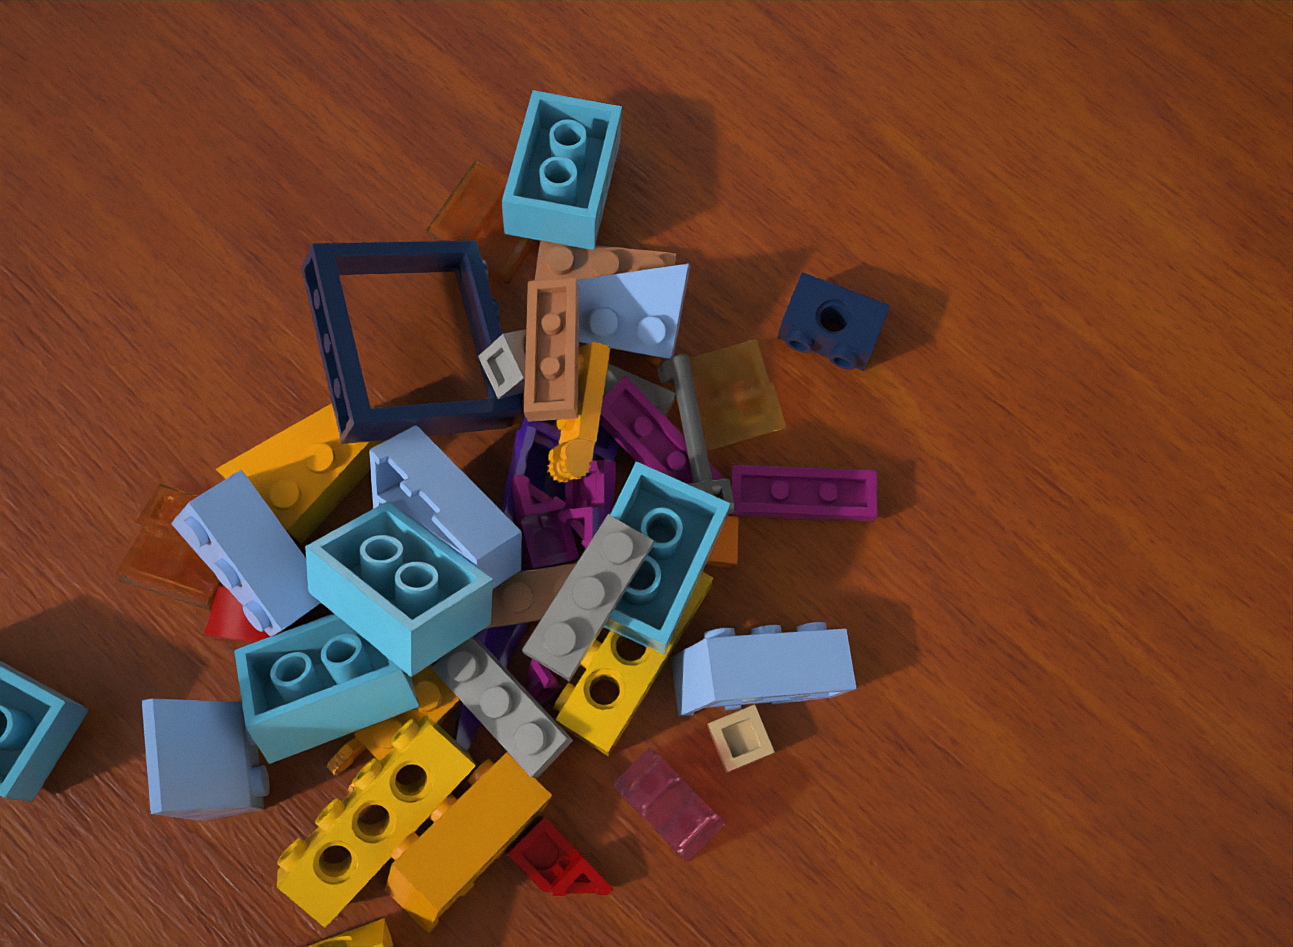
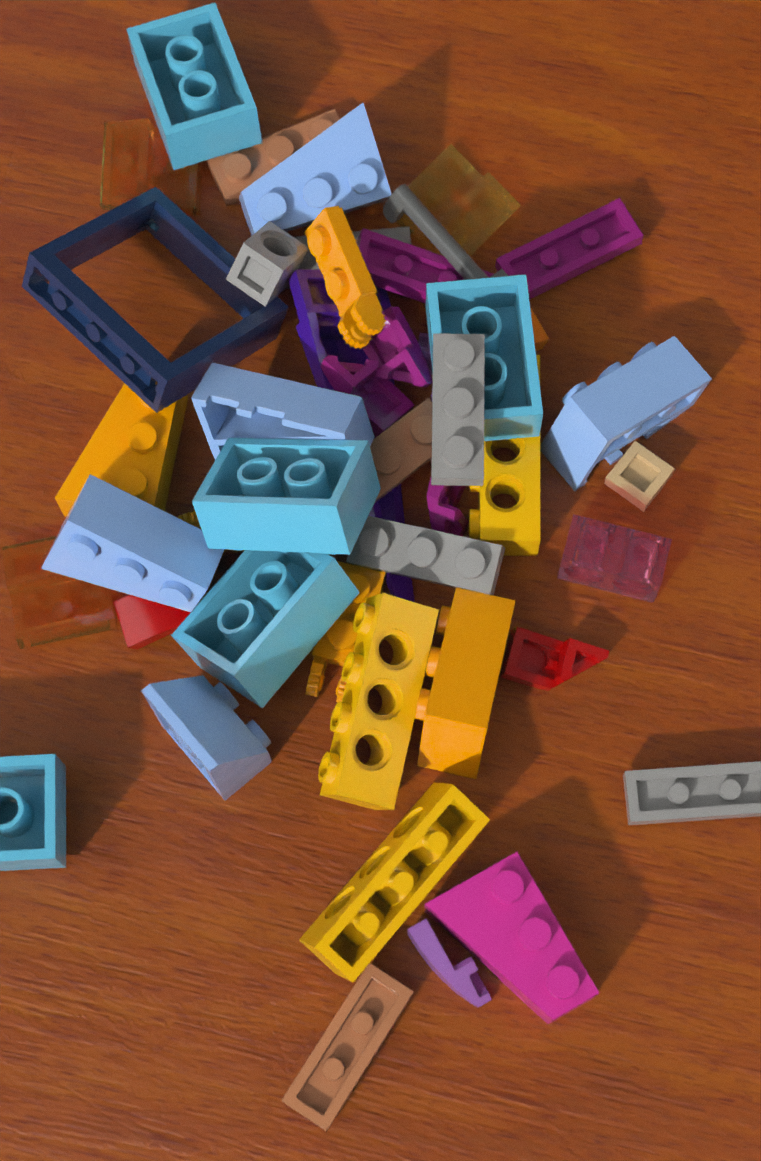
camera: 25 degrees left, 0 degrees up
nougat plate [524,278,580,422] -> none
dark blue brick [777,272,890,371] -> none

